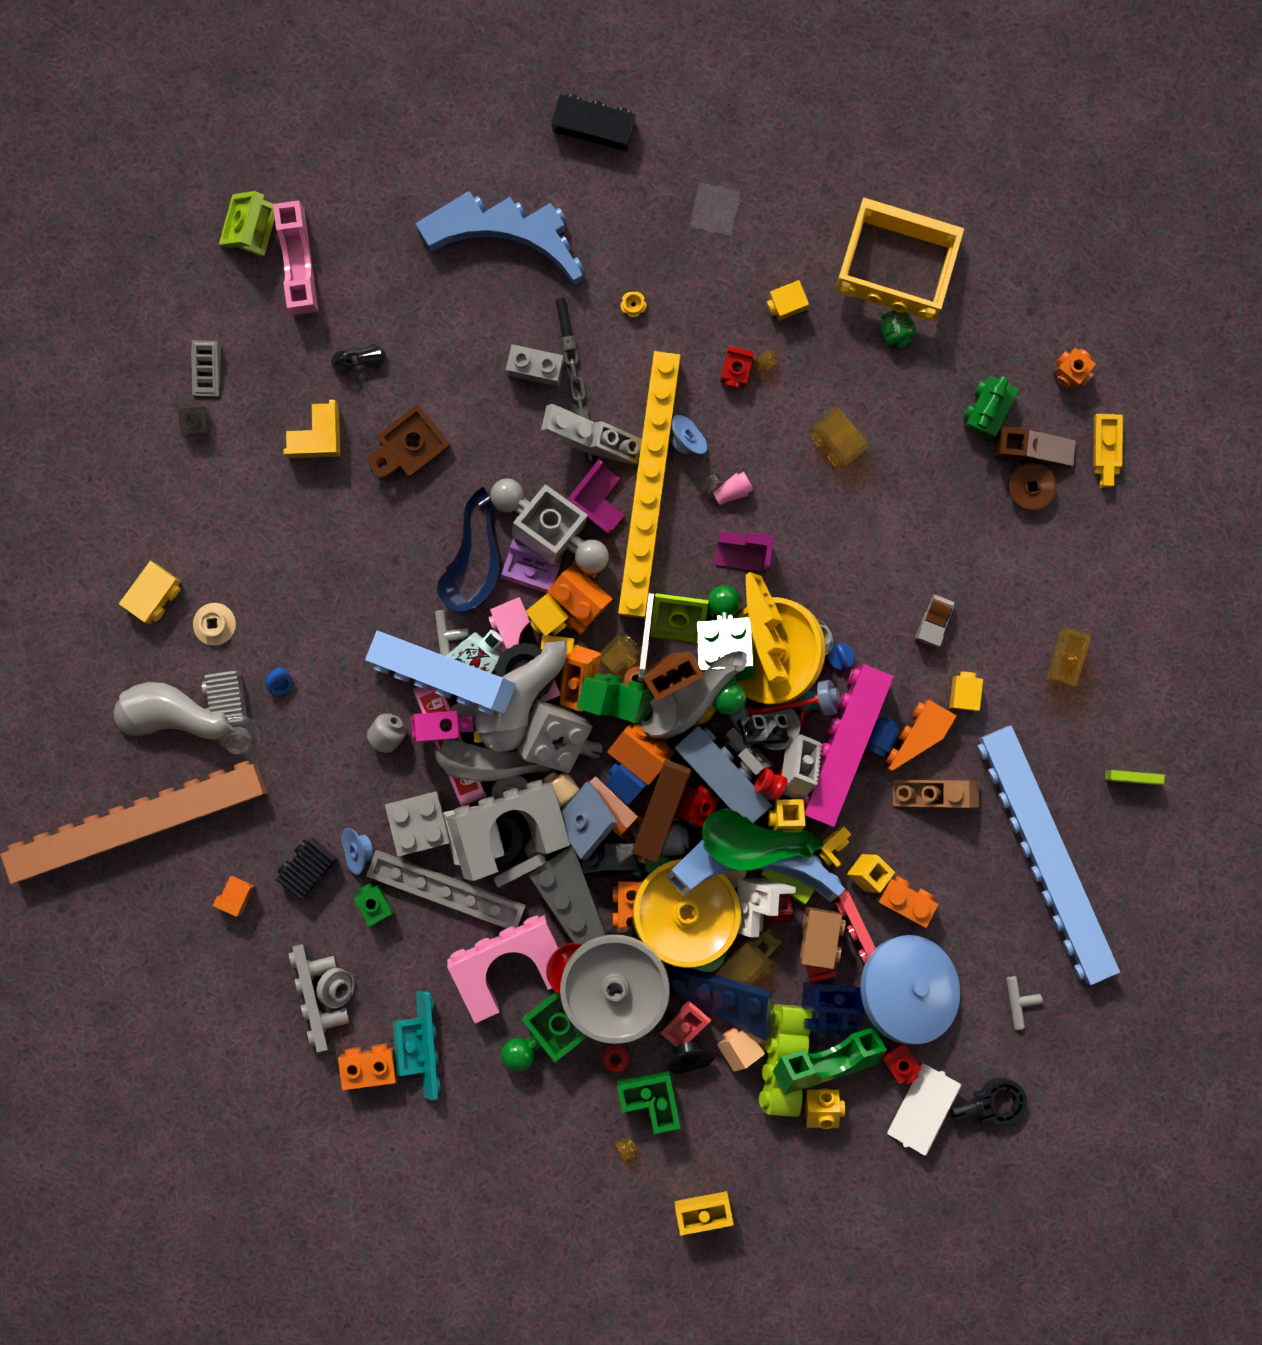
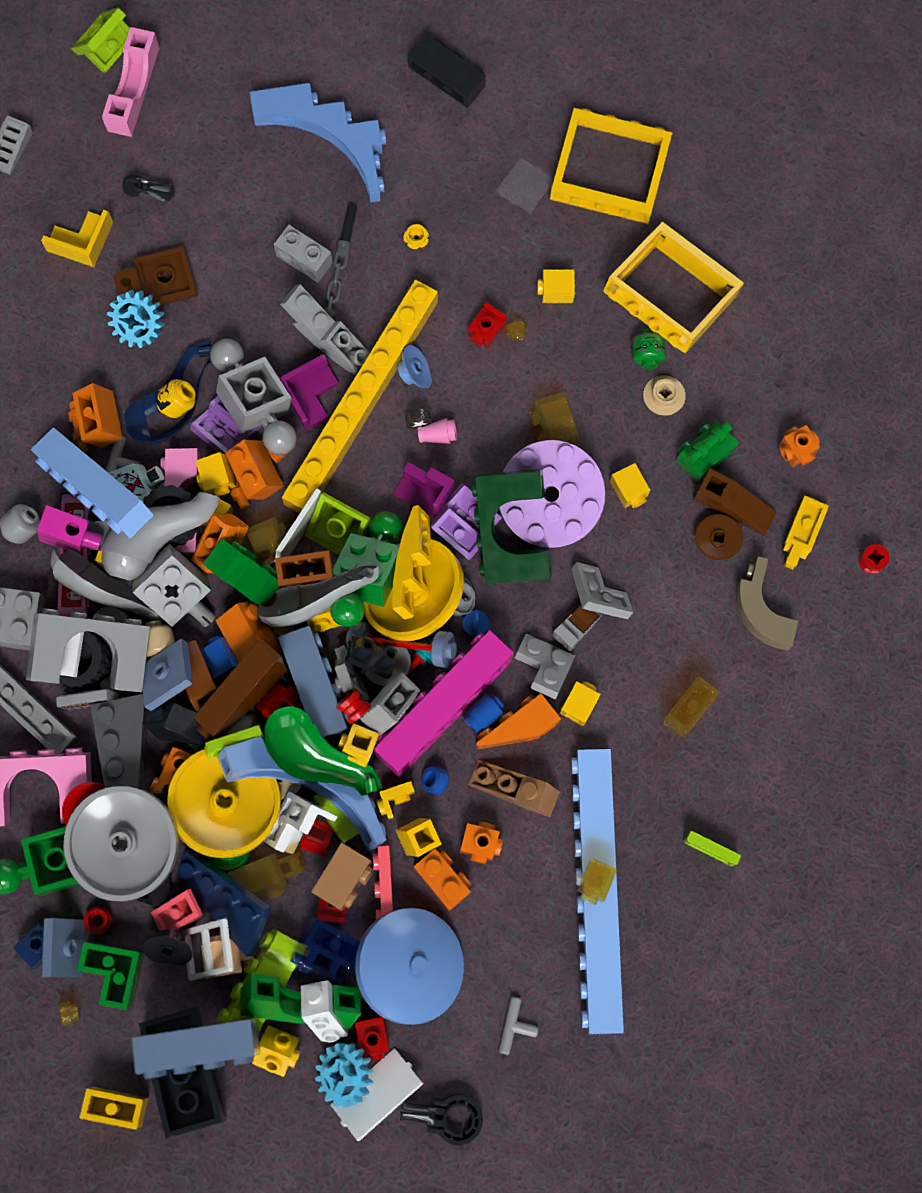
camera: 15 degrees right, 10 degrees down
none -> dark blue brick [13,924,44,969]
none -> sand blue plate [42,918,85,977]
none -> orange brick [68,383,122,452]
none -> medium azure gear [107,290,165,348]
none -> sand blue brick [132,1019,261,1079]
none -> black brick [138,1007,226,1139]
none -> yellow head [156,379,195,418]
none -> white window [182,919,234,981]
none -> lime tile [204,725,262,760]
none -> white bracket [301,980,348,1042]
none -> medium azure gear [315,1043,374,1108]
none -> blue tile [421,765,449,795]
none -> medium lavender slope [430,483,502,560]
none -> orange brick [460,822,503,864]
none -> dark green arch [472,469,552,584]
none -> lavender piece [500,440,606,548]
none -> light grey plate [515,634,575,700]
none -> yellow window [550,108,672,224]
none -> light grey plate [571,562,633,619]
none -> clear yellow brick [576,858,618,905]
none -> yellow brick [610,463,650,508]
none -> tan piece [643,375,685,415]
none -> dark tan arch [736,556,798,651]
none -> red wheel [859,544,890,574]

